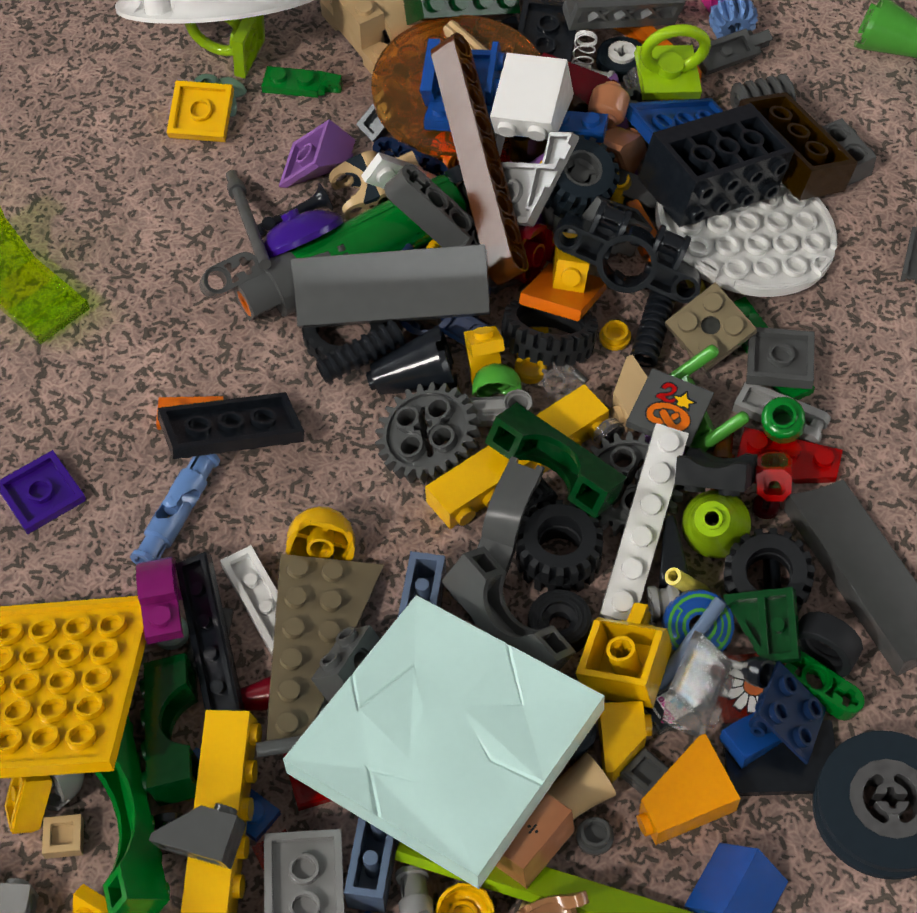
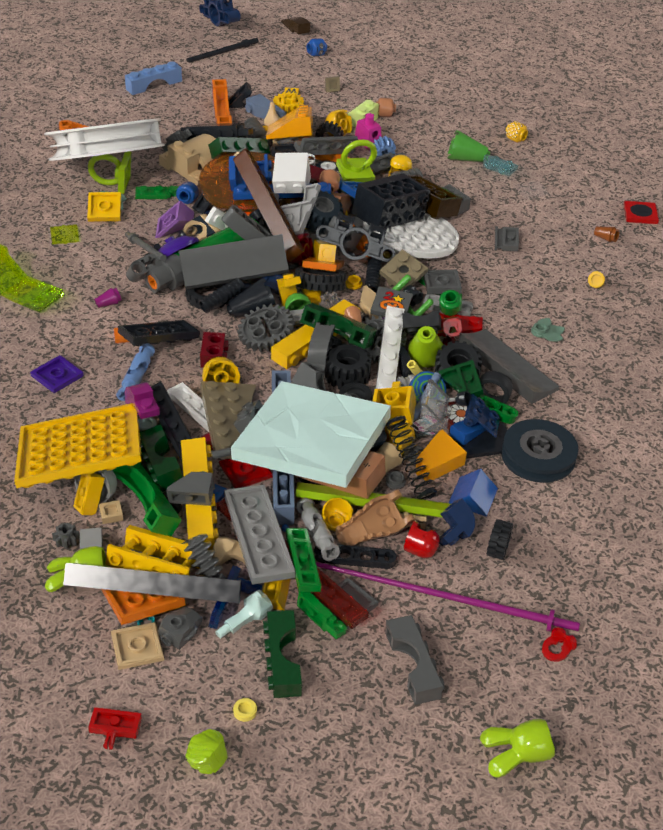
camera: 15 degrees left, 15 degrees down
none -> clear neon green piece [50,224,80,245]
none -> magenta cone [94,288,122,308]
none -> blue head [176,182,199,204]
none -> dark red brick [200,332,229,368]
none -> nougat cone [344,306,362,323]
none -> black piece [386,416,438,500]
none -> yellow helmet [388,155,412,177]
none -> black wheel [403,285,423,306]

